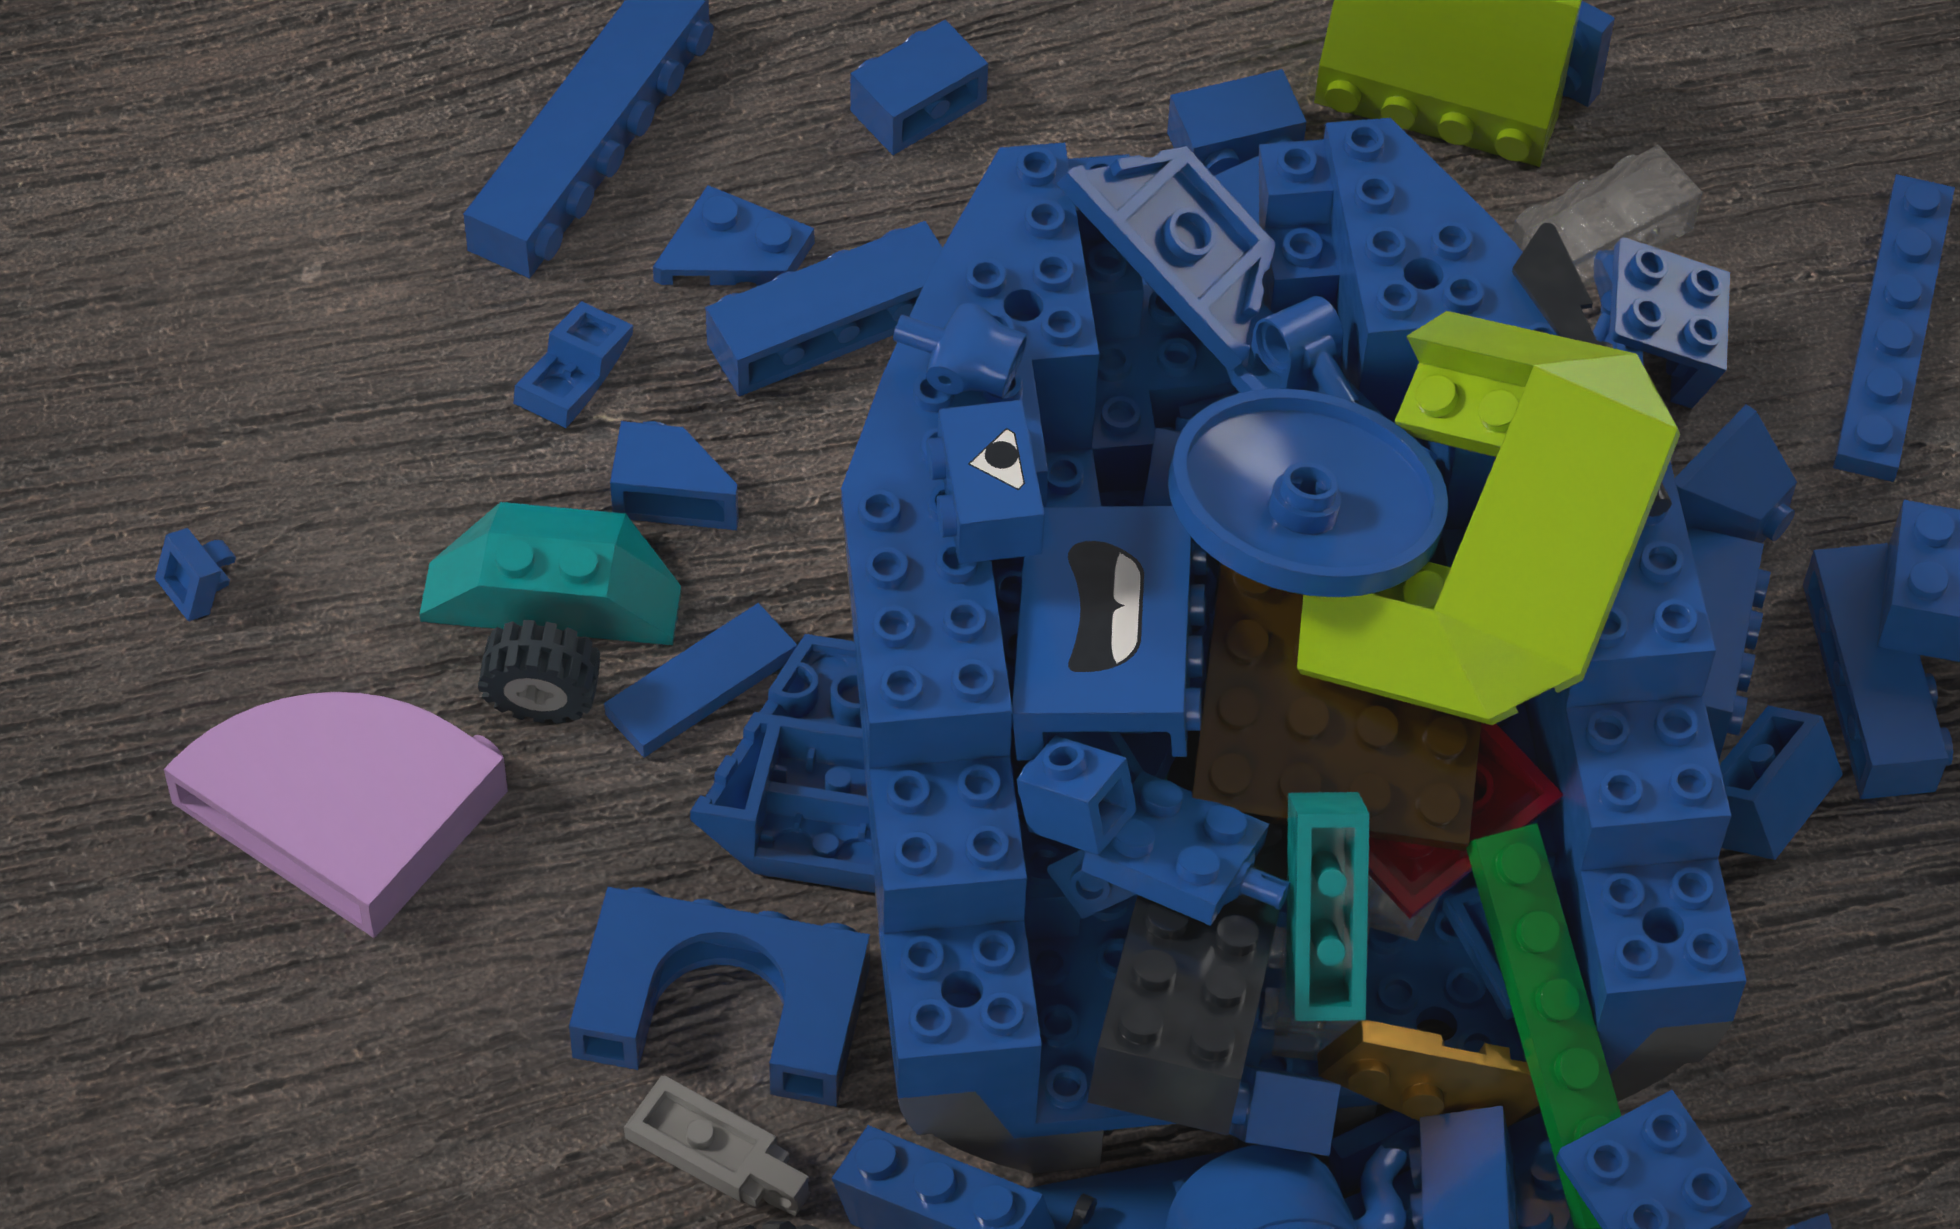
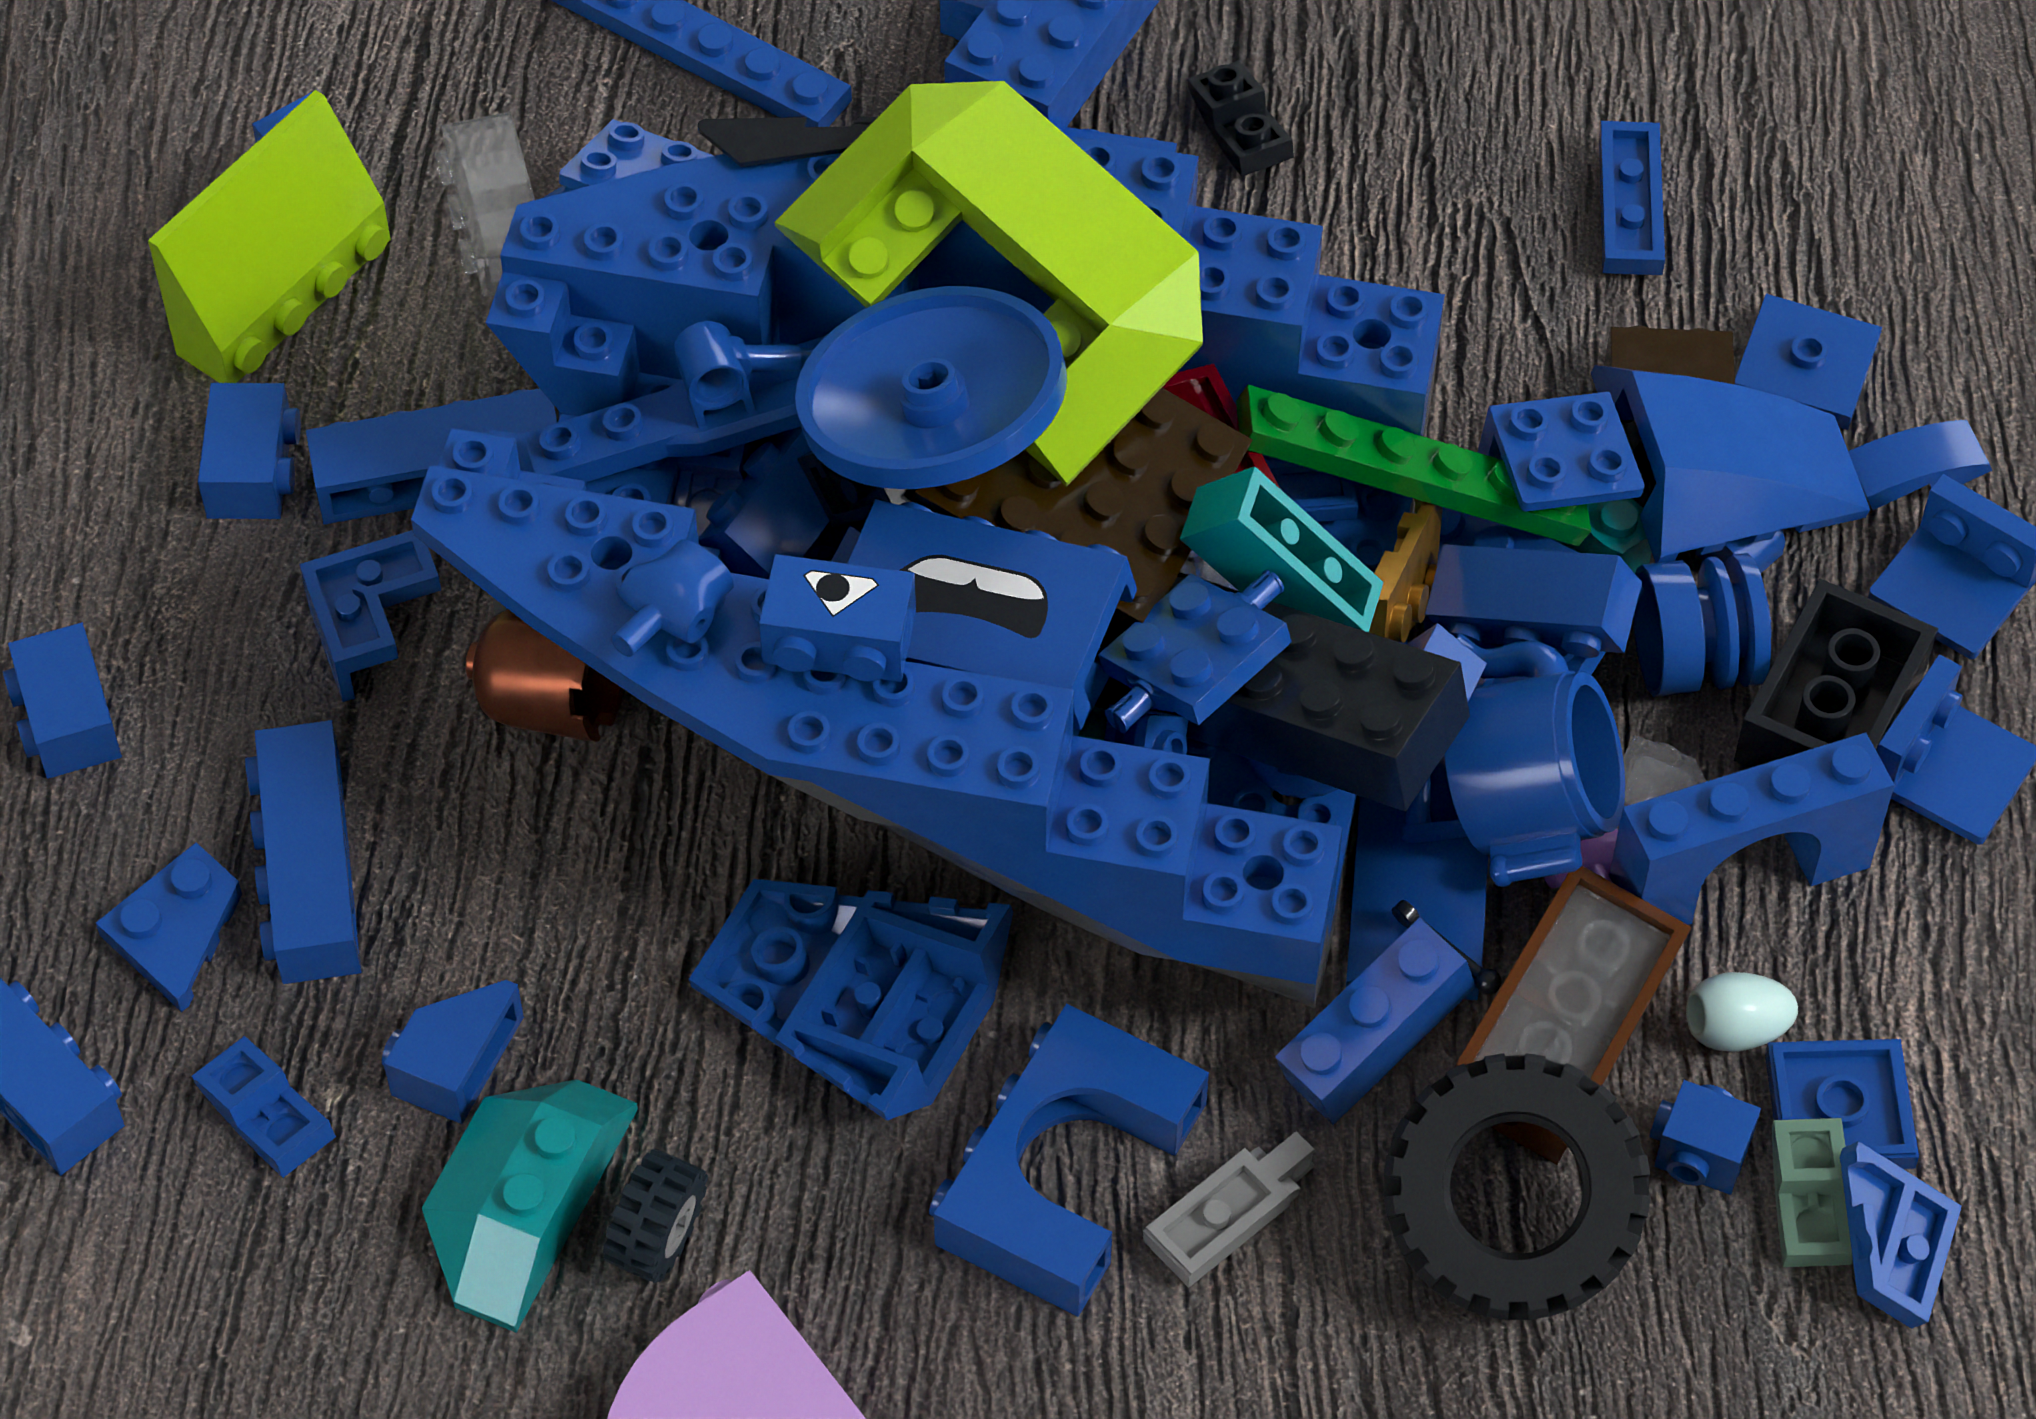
camera: 70 degrees left, 0 degrees up
blue tile [604,603,797,758] -> none
blue brick [1017,735,1137,855] -> none
blue wing [1056,146,1276,372] -> none

